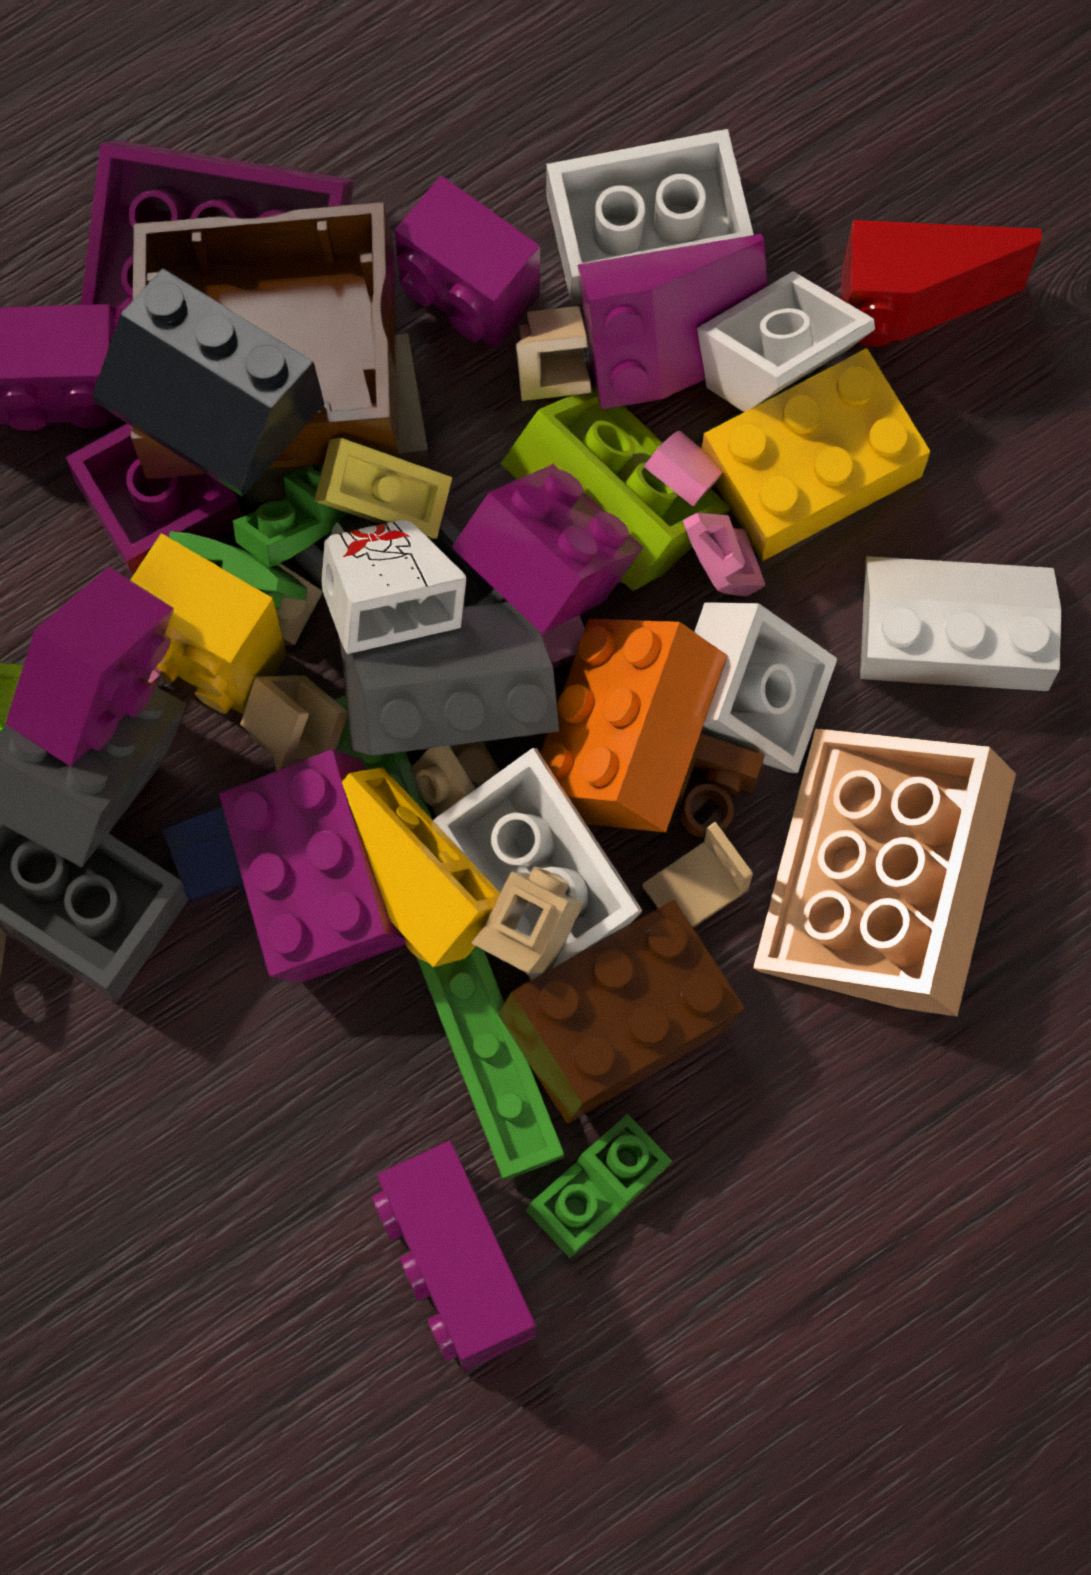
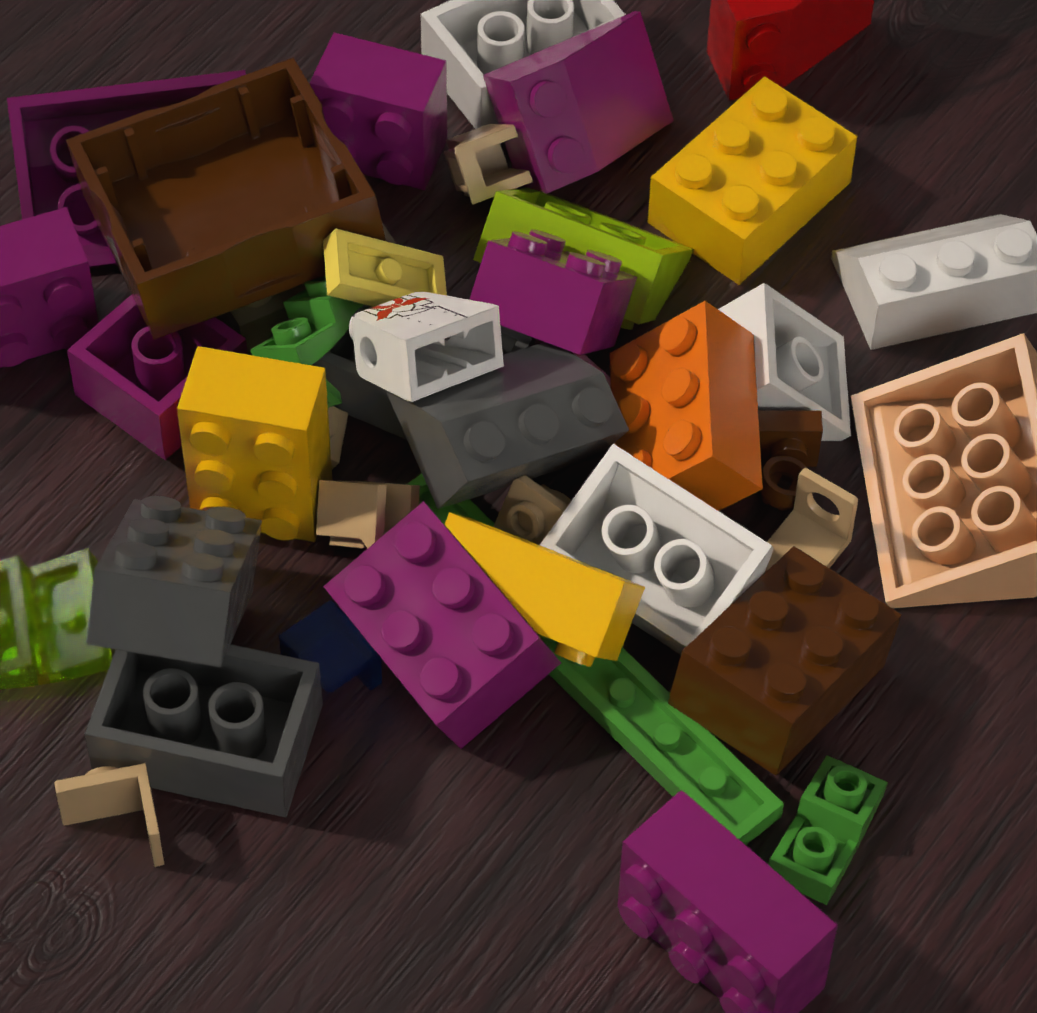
camera: 20 degrees left, 20 degrees down
magenta brick [5,567,174,767] -> none
black slope [92,268,325,497] -> none
tan window [471,866,584,974] -> none
bright pink slope [644,430,723,506] -> none
bright pink slope [683,513,766,596] -> none
white slope [697,271,875,412] -> none

